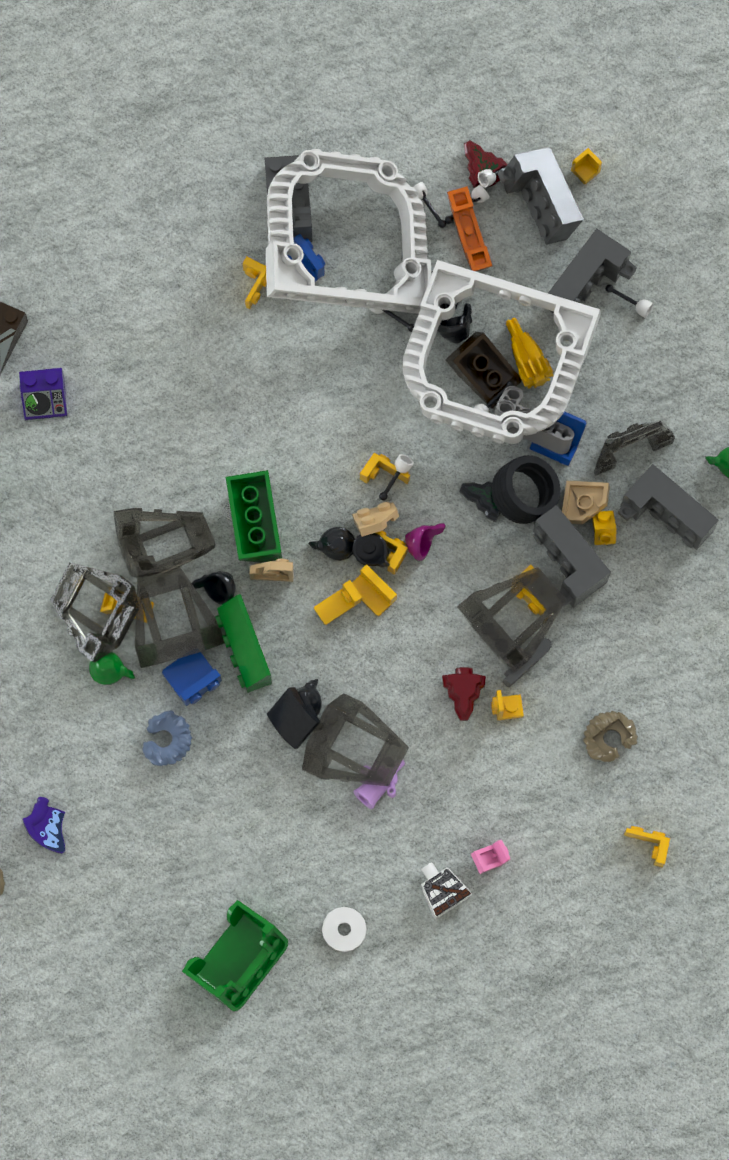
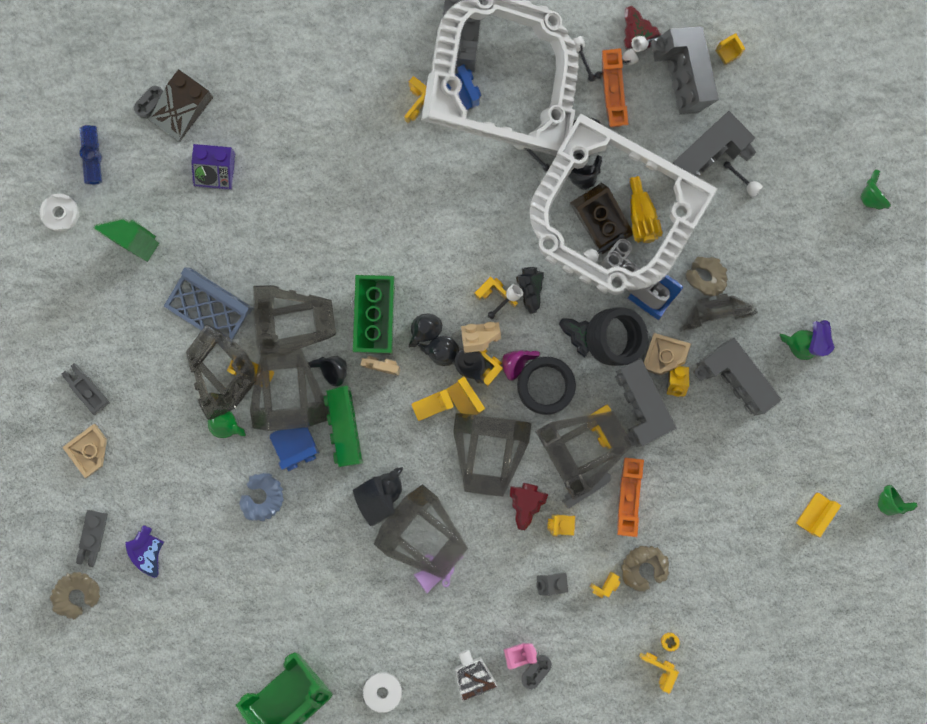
camera: 10 degrees right, 10 degrees up
none -> sand blue fence [164,267,253,347]
none -> black hat [409,313,443,348]
none -> clear smoke windscreen [453,413,532,497]
none -> black rock [516,267,544,314]
none -> black tyre [517,356,576,415]
none -> dark grey beam [522,655,552,689]
none -> dark grey bracket [536,573,568,596]
none -> yellow bracket [590,571,620,598]
none -> orange slope [617,458,644,537]
none -> yellow bush [661,632,680,652]
none -> dark tan piece [685,256,728,297]

